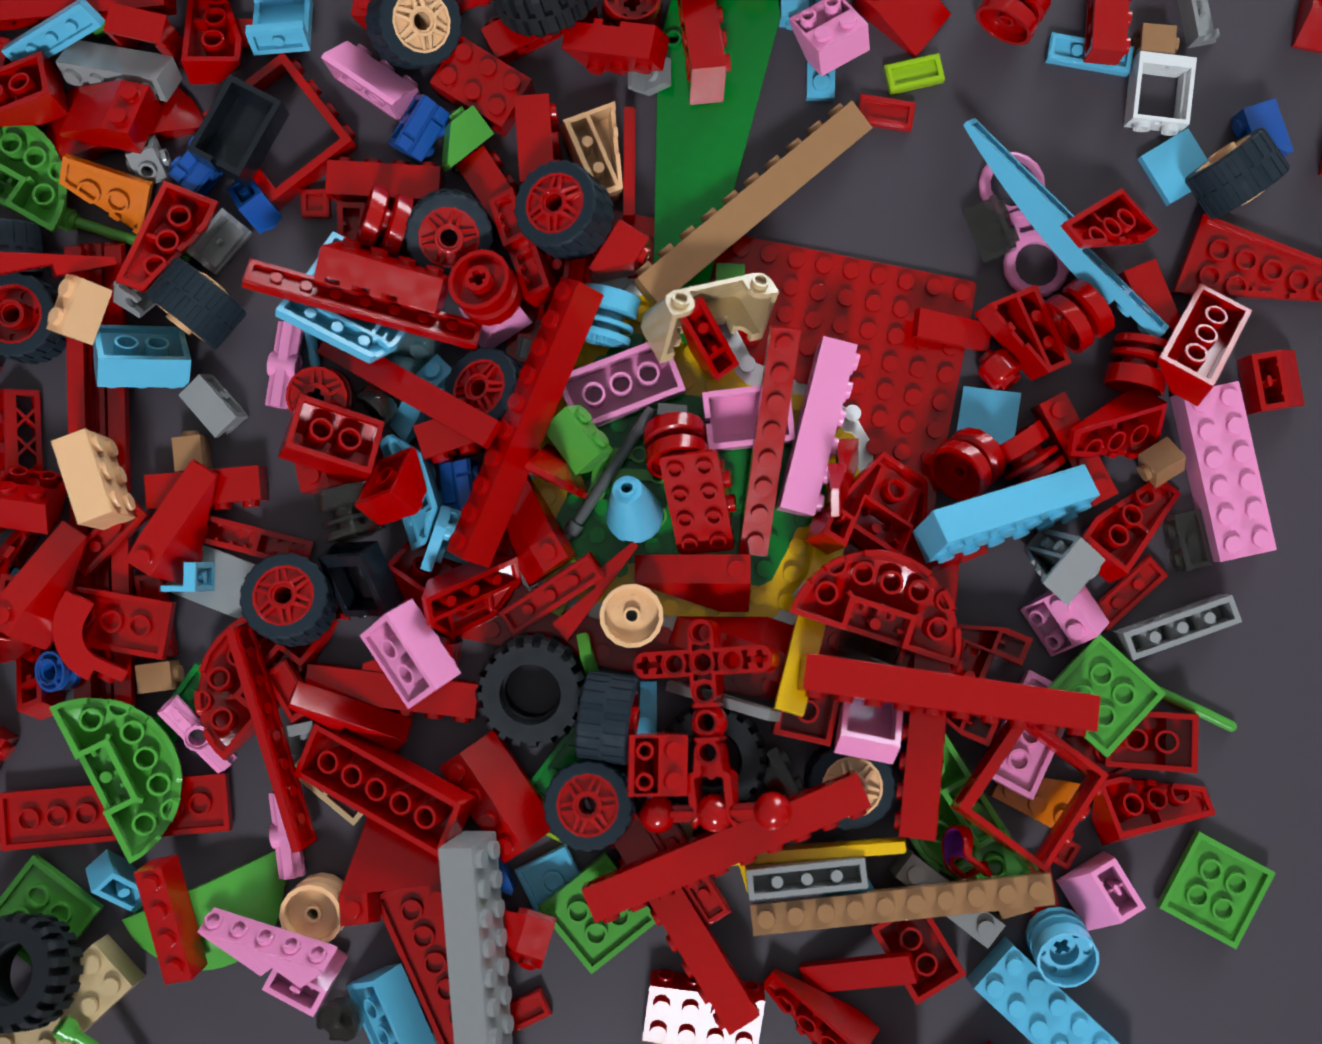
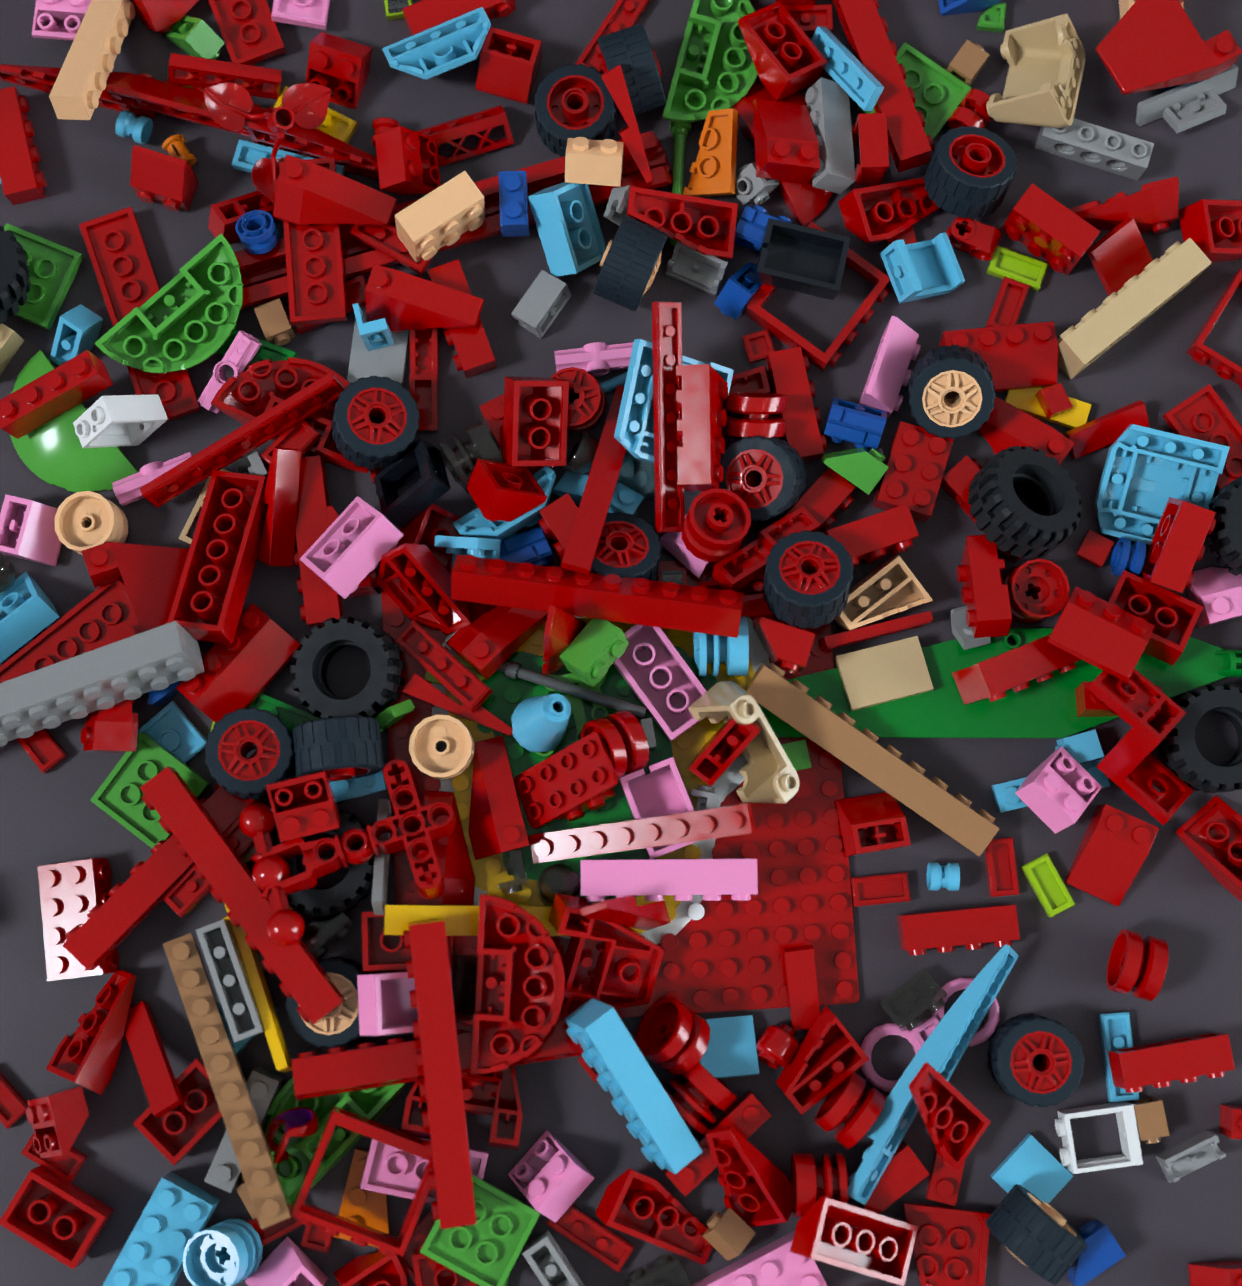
camera: 70 degrees right, 5 degrees down
red arch [53,589,128,684] -> none
medium nougat brick [171,431,212,472] -> none
bright pink slope [197,907,338,988] -> none
light grey wedge [1024,529,1105,606] -> none
none -> white window [73,394,168,448]
none -> blue brick [498,171,529,237]
none -> clear smoke bracket [498,849,529,894]
none -> clear smoke hair [536,863,581,906]
none -> light grey bracket [690,785,720,810]
none -> tan tile [835,636,934,711]
none -> red slope [835,792,911,857]
none -> red tile [850,872,911,907]
none -> red brick [897,904,1020,955]
none -> red plate [925,1150,966,1206]
none -> medium azure wheel [926,862,960,891]
none -> wheel [987,1014,1085,1107]

